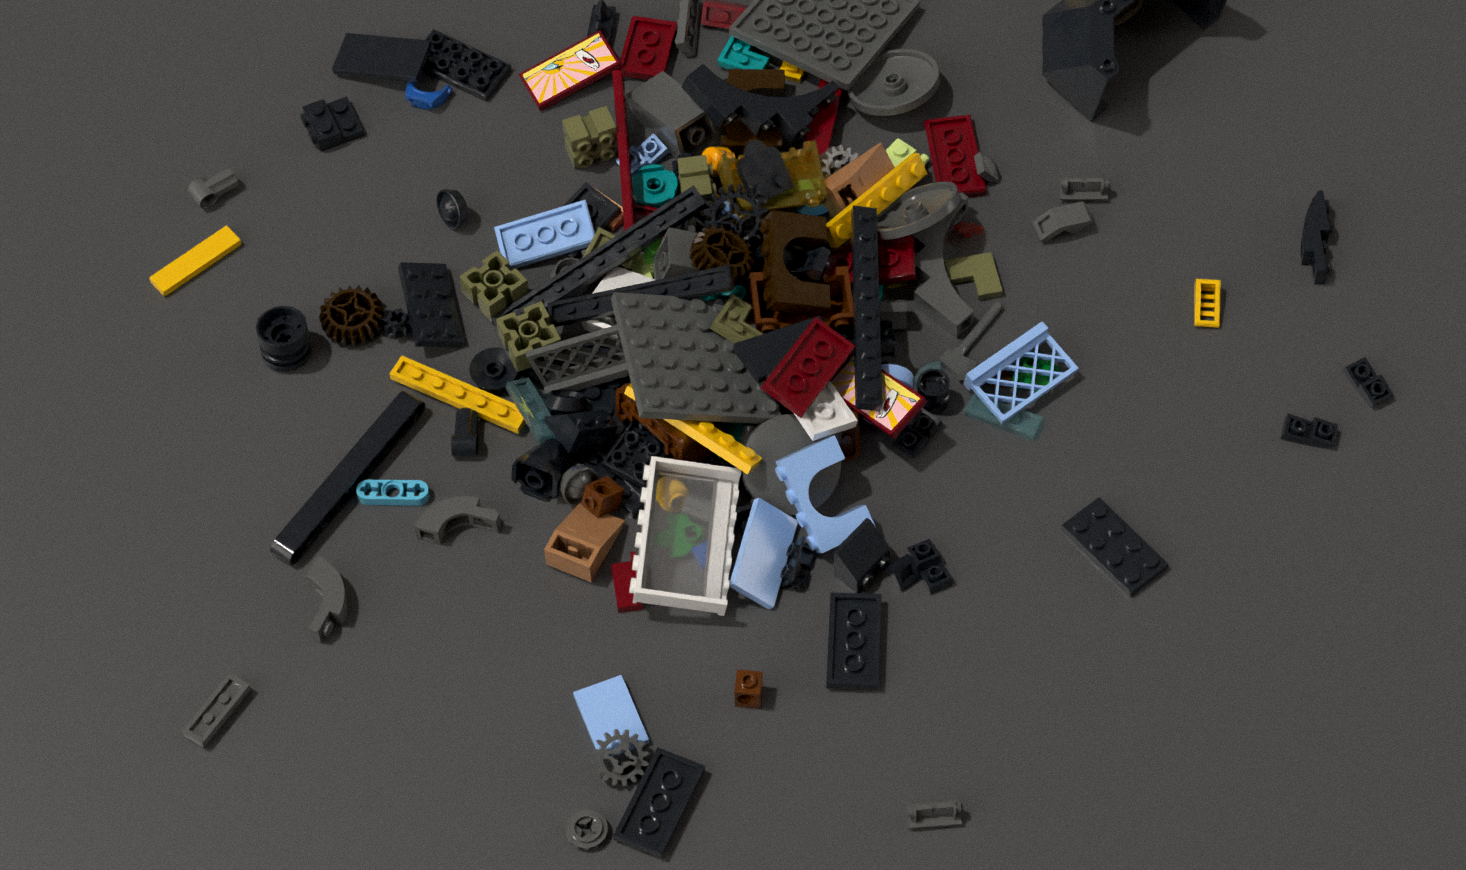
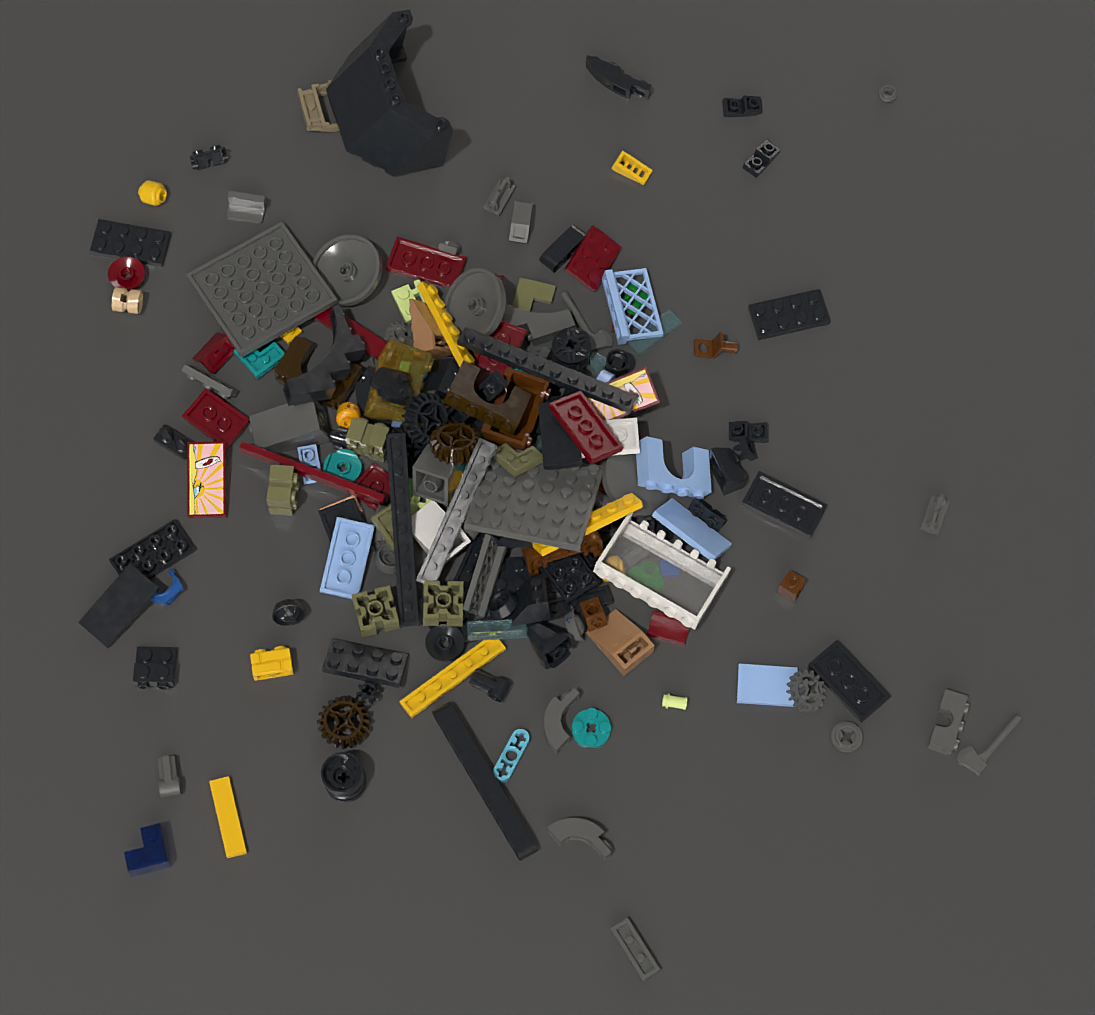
camera: 70 degrees left, 10 degrees up
none -> clear blue brick [124,823,171,877]
none -> yellow brick [250,646,294,681]
none -> black beam [539,224,586,273]
none -> black wheel [551,327,591,371]
none -> dark red plate [564,225,622,292]
none -> teal plate [571,708,611,748]
none -> yellowish green pin [662,693,687,710]
none -> reddish brown bracket [694,332,738,359]

